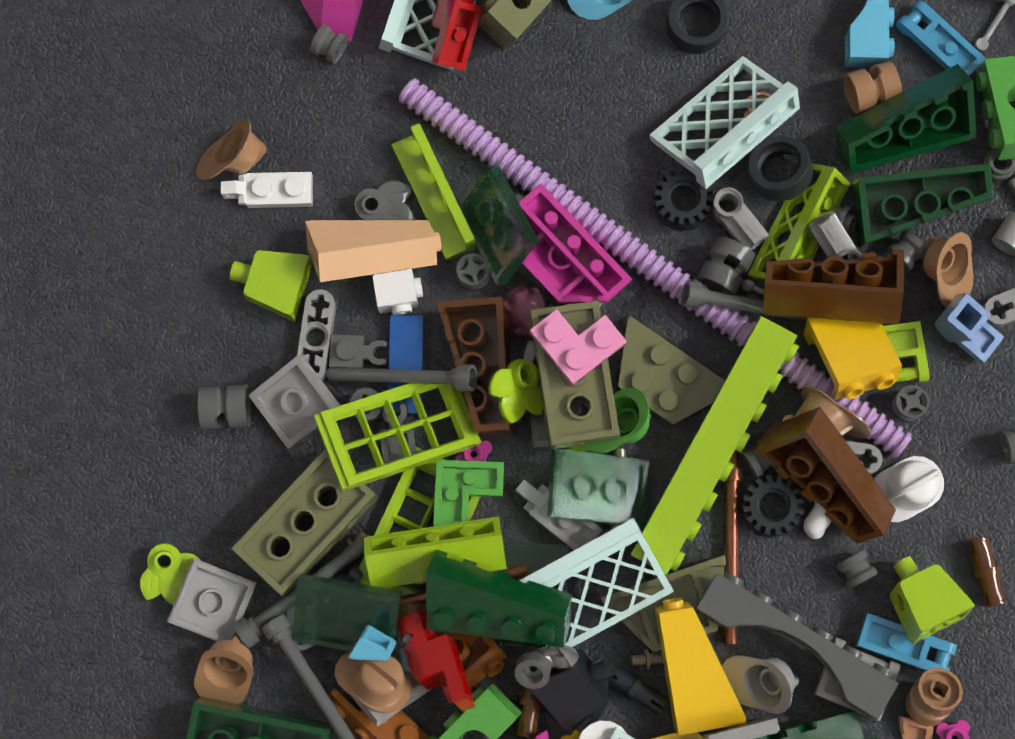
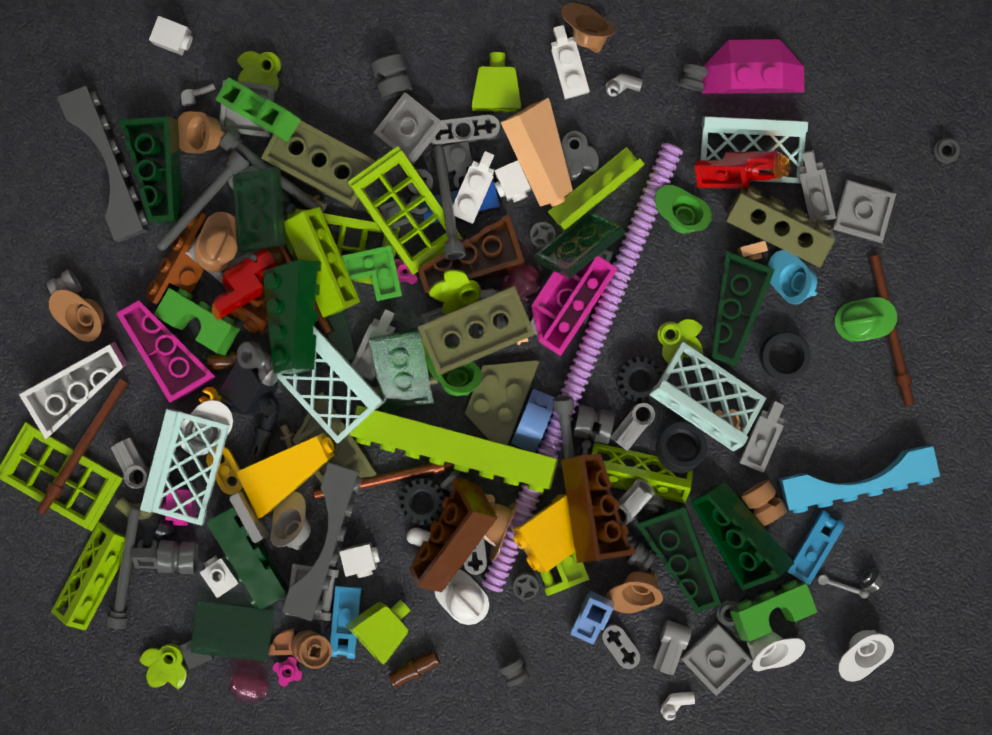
camera: 75 degrees right, 10 degrees up
medium azure slope [348,625,397,661] -> none
bright pink plate [529,309,627,386] -> none
dark grey wheel [835,549,878,589] -> none
none -> white brick [149,16,193,55]
none -> light grey hand [181,83,215,106]
none -> bright green arch [215,77,300,142]
none -> white brick [340,542,380,578]
none -> white hinge [453,151,495,224]
none -> medium blue brick [511,389,555,453]
none -> light grey arm [605,73,643,97]
none -> bright green piece [655,185,712,234]
none -> lime plate [657,319,703,369]
none -> dark green wedge [712,251,775,368]
none -> light nougat plate [737,241,768,261]
none -> light grey hinge [739,401,784,473]

